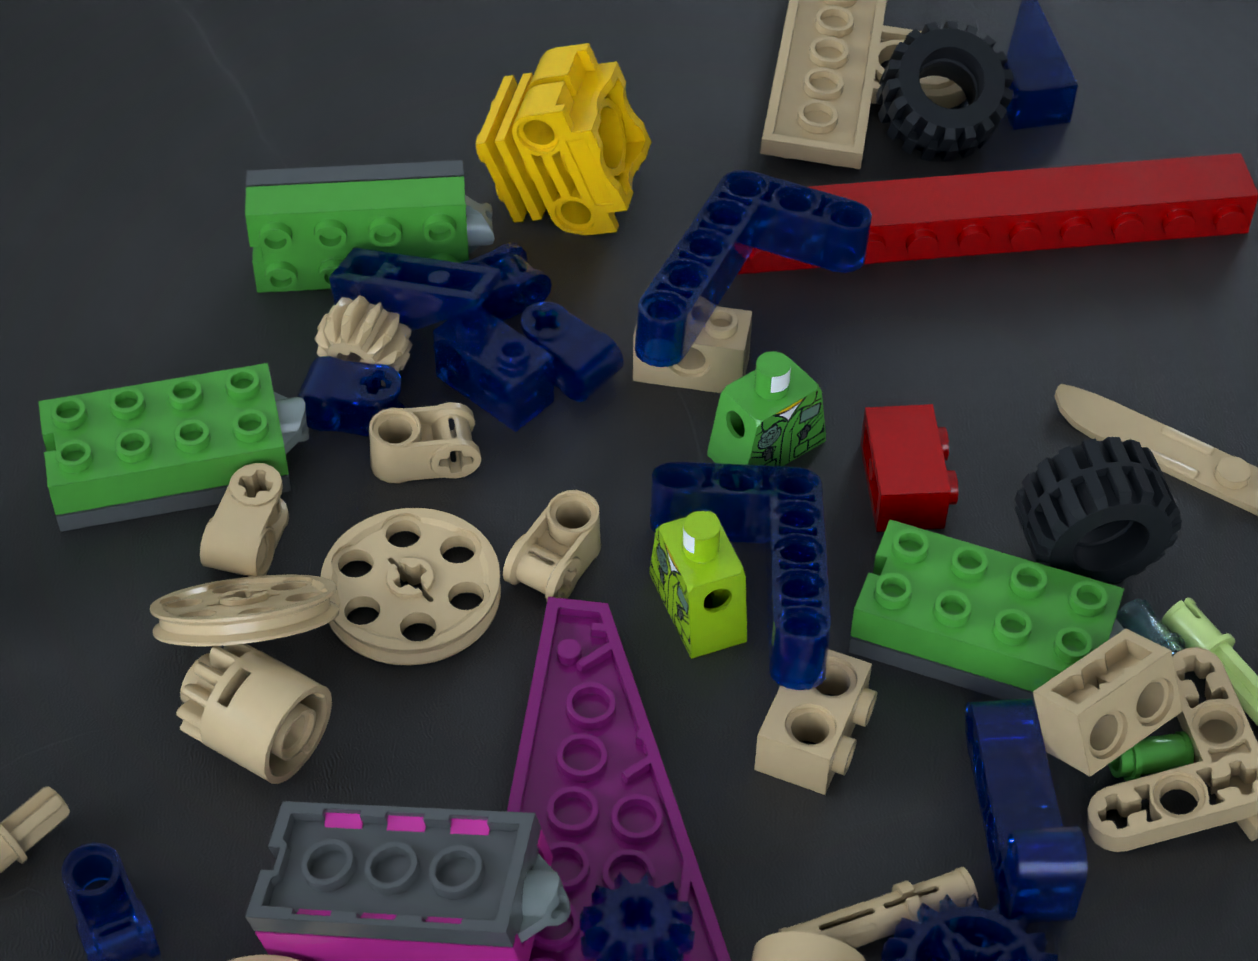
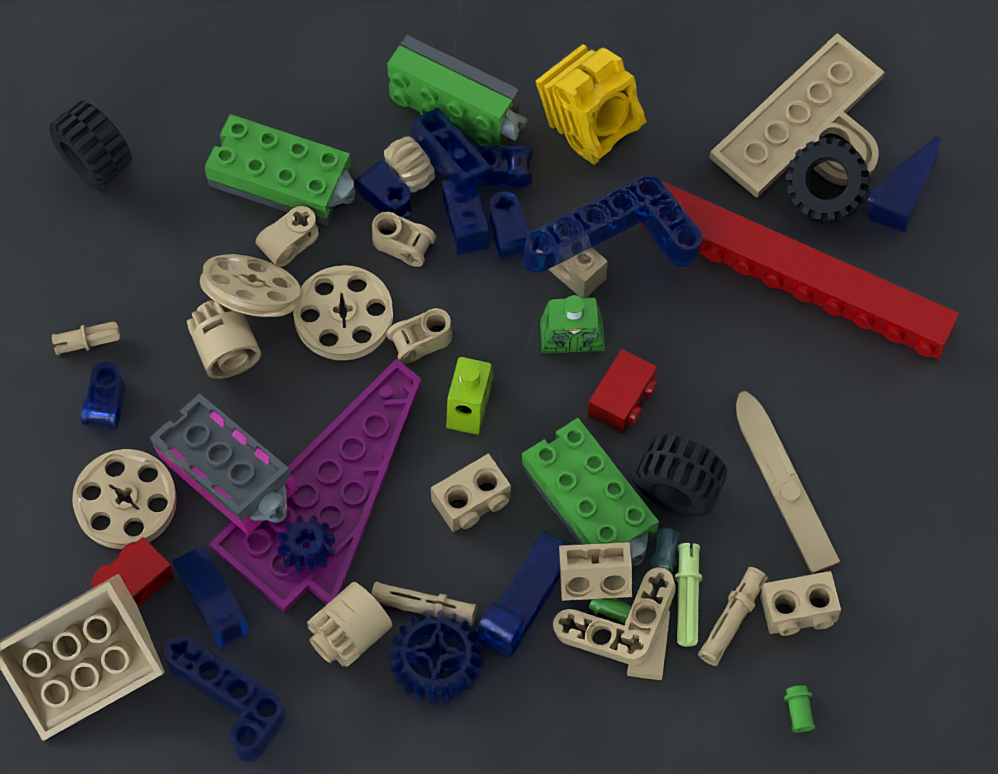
camera: 35 degrees right, 15 degrees up
clear blue beam [650,462,831,690] -> none

